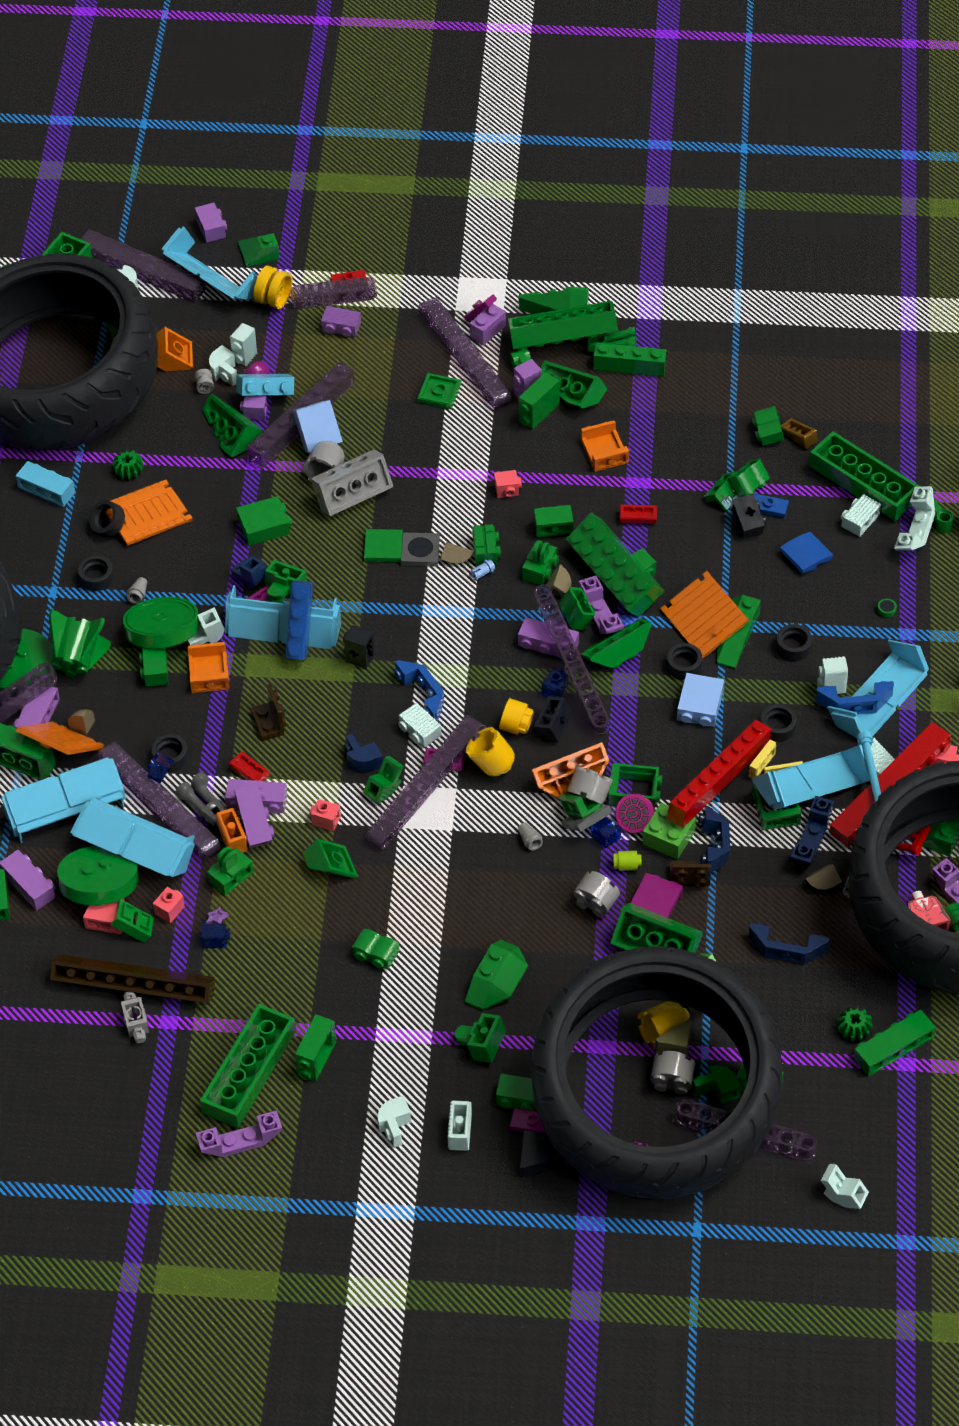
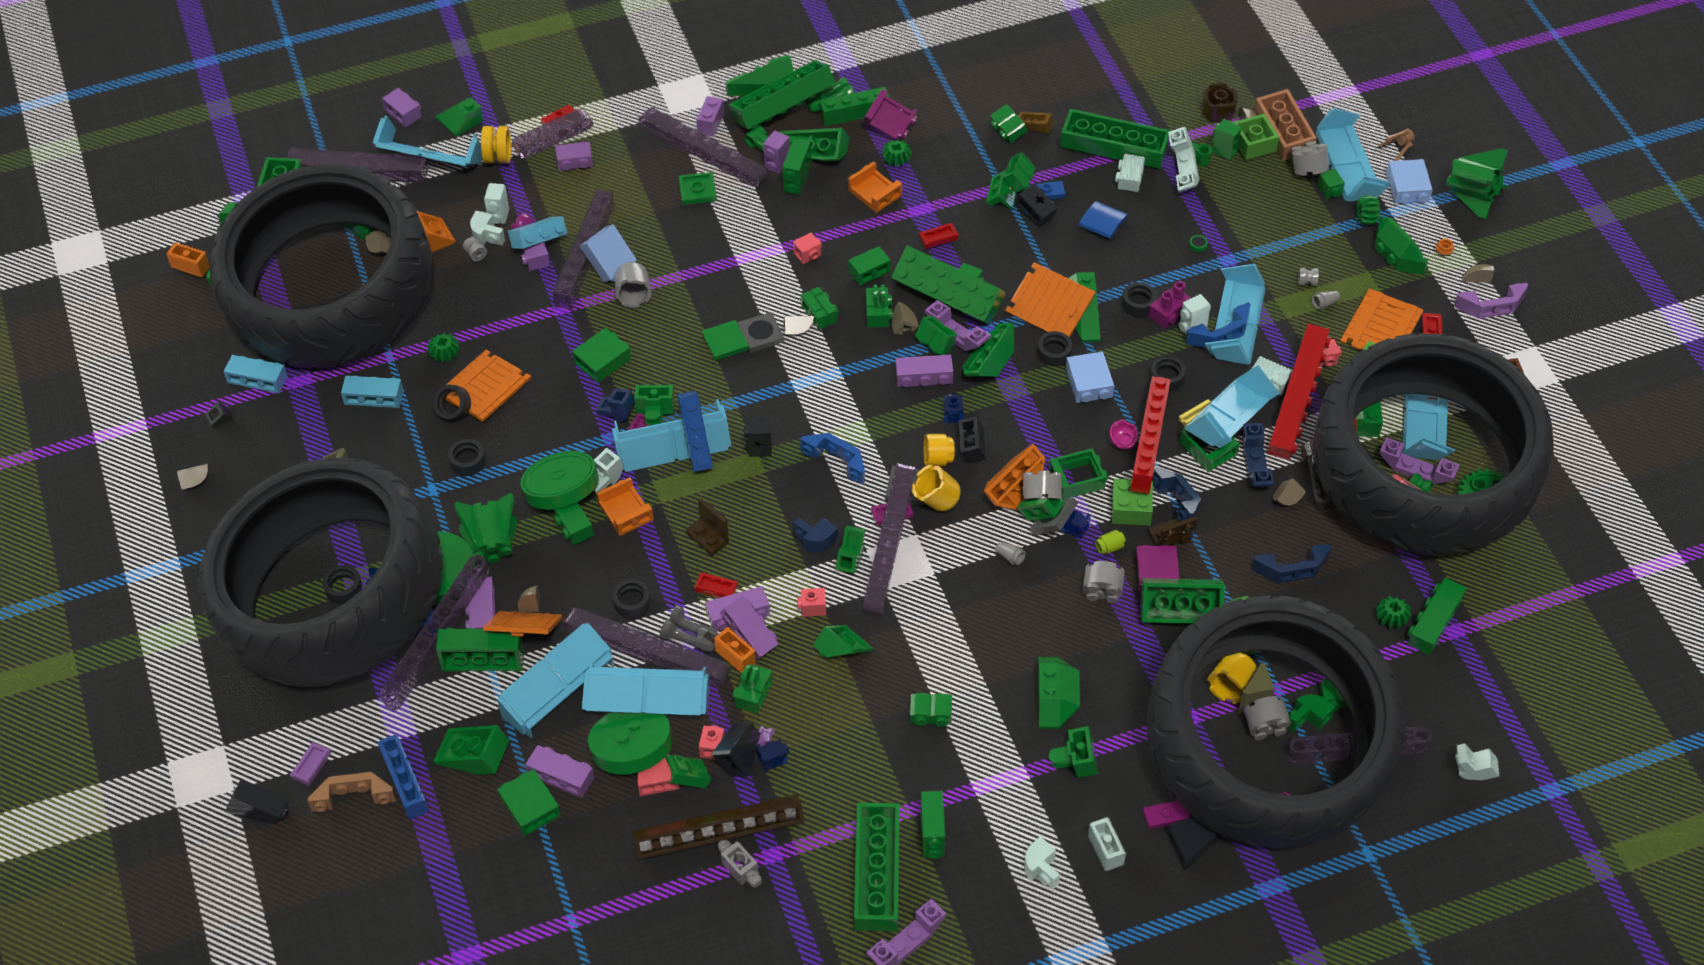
camera: 25 degrees left, 0 degrees up
light grey cone [127,577,148,604] -> none
clear blue brick [147,751,174,783] -> none
green wedge [203,394,263,457] -> none
light grey brick [311,449,393,516] -> none
light aqua brick [398,703,441,747] -> none
magenta plate [463,294,497,322] -> none
light blue pin [470,560,495,580] -> none
green brick [496,1074,537,1112] -> none
clear purple beam [534,585,610,735] -> none
tile [616,794,654,833] -> none
light yellow tile [749,740,776,778] -> none
medium azure piece [857,731,881,802] -> none
none -> black slope [712,722,761,777]
none -> magenta panel [863,89,917,141]
none -> green gear [882,139,911,168]
none -> dark pink hair [1109,420,1139,450]
none -> magenta brick [1149,281,1191,329]

